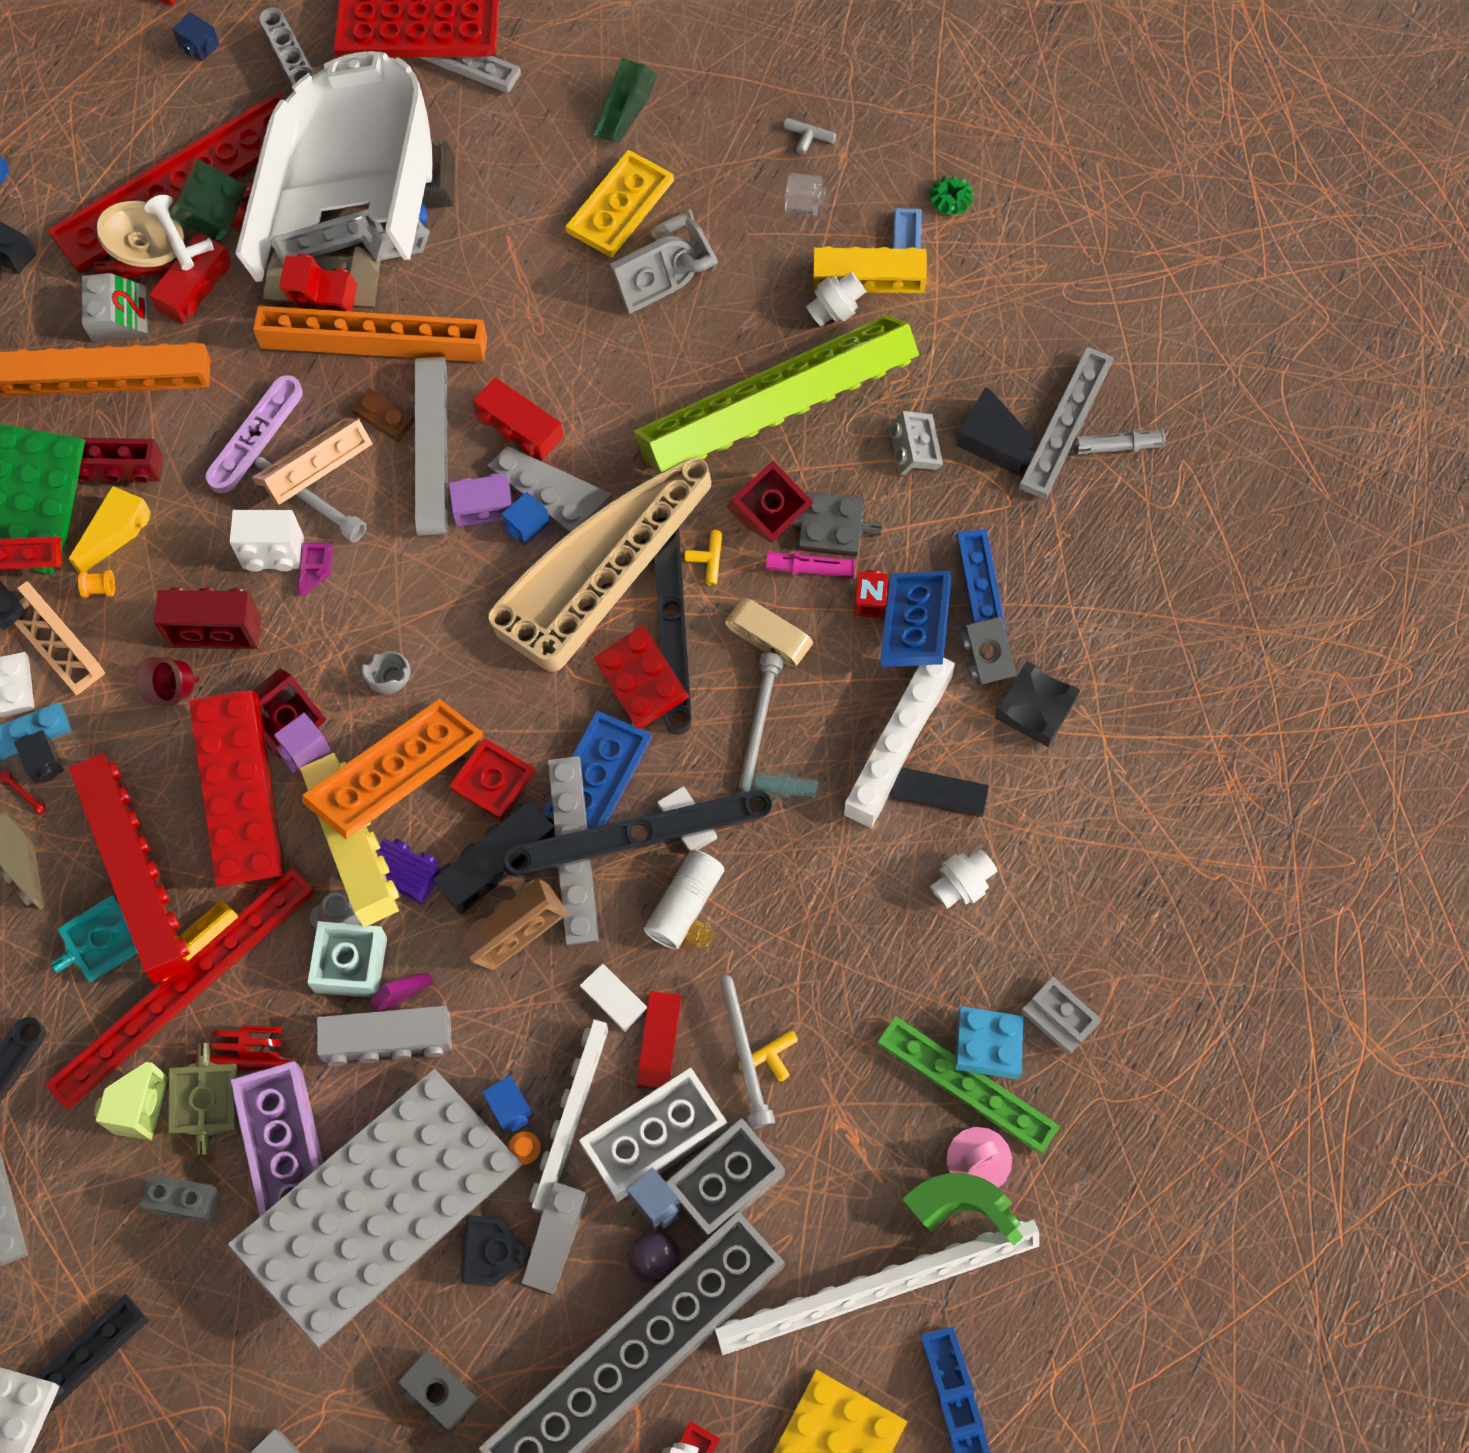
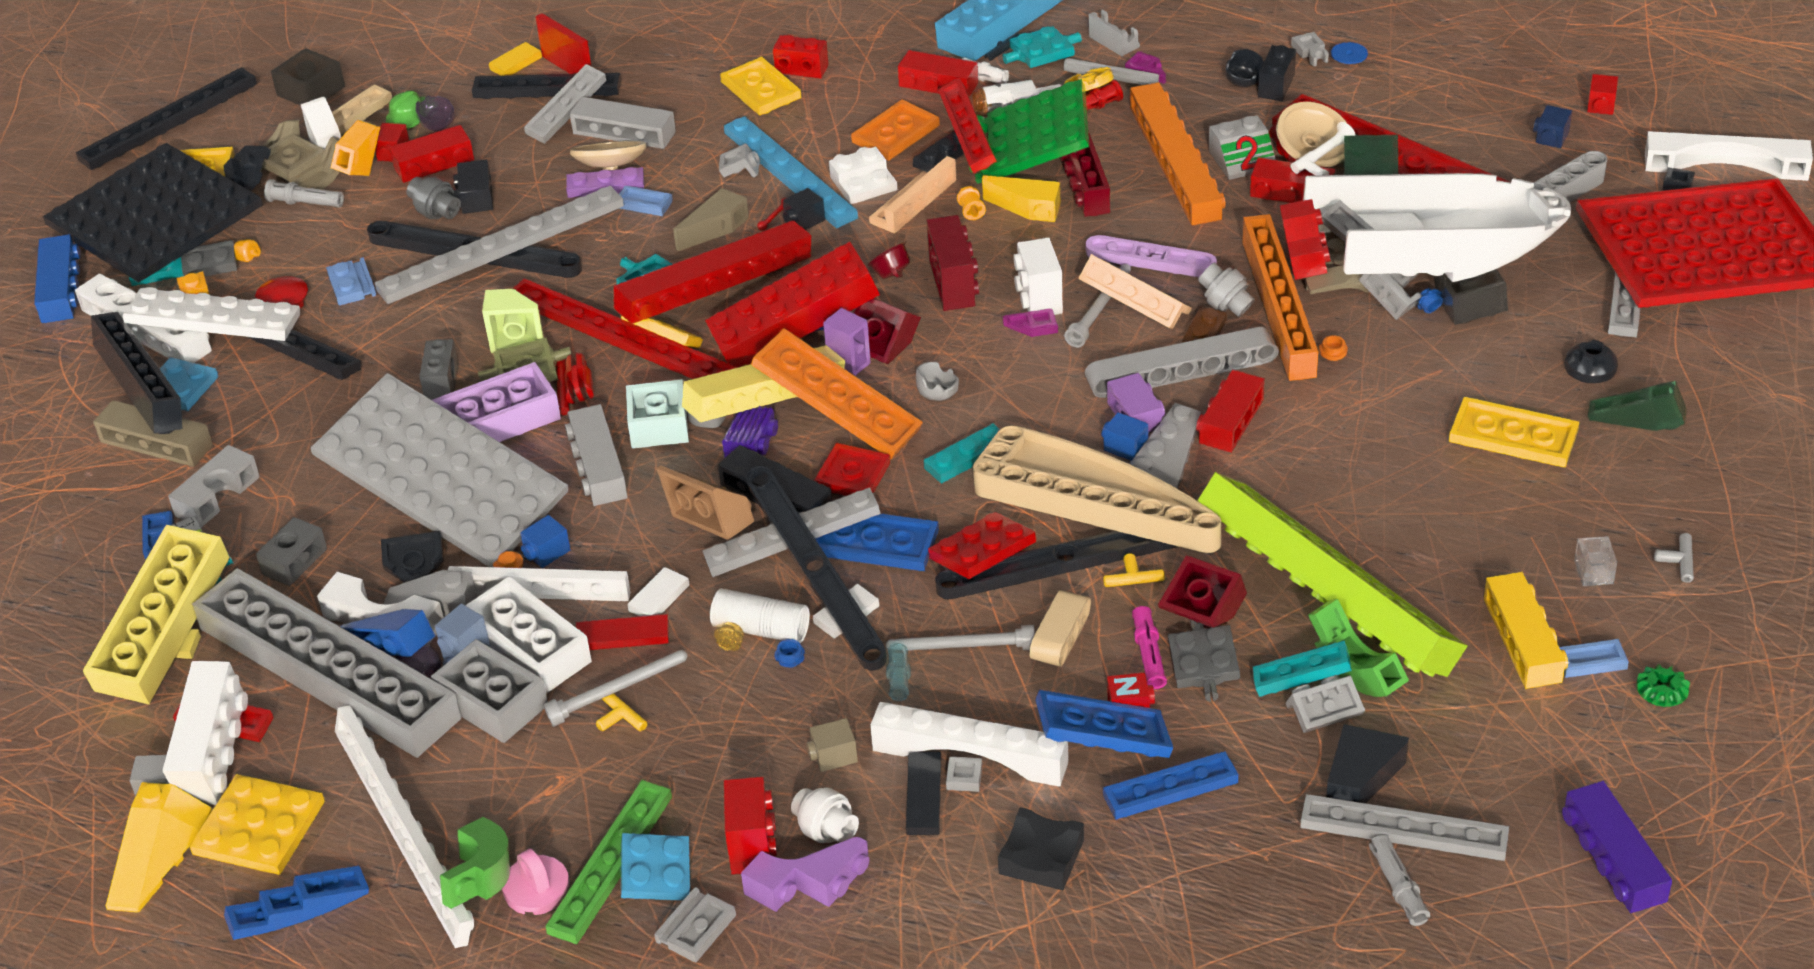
camera: 80 degrees right, 25 degrees down
magenta tile [370,973,434,1011] -> none
light grey plate [610,209,718,314] -> none
white piece [806,271,867,327] -> none
dark grey brick [960,616,1017,685] -> none
none -> white arch [317,572,444,648]
none -> blue slope [340,609,435,657]
none -> red brick [724,777,777,875]
none -> medium lavender arch [741,837,869,912]
none -> blue plate [774,639,805,668]
none -> dark tan brick [806,718,858,772]
none -> teal plate [924,423,1000,484]
none -> light grey plate [946,757,982,792]
none -> light grey piece [1198,262,1255,318]
none -> teal plate [1253,641,1352,697]
none -> bright green arch [1308,599,1409,697]
none -> orange plate [1319,335,1348,361]
none -> dark purple brick [1562,781,1672,914]
none -> black piece [1564,340,1618,384]

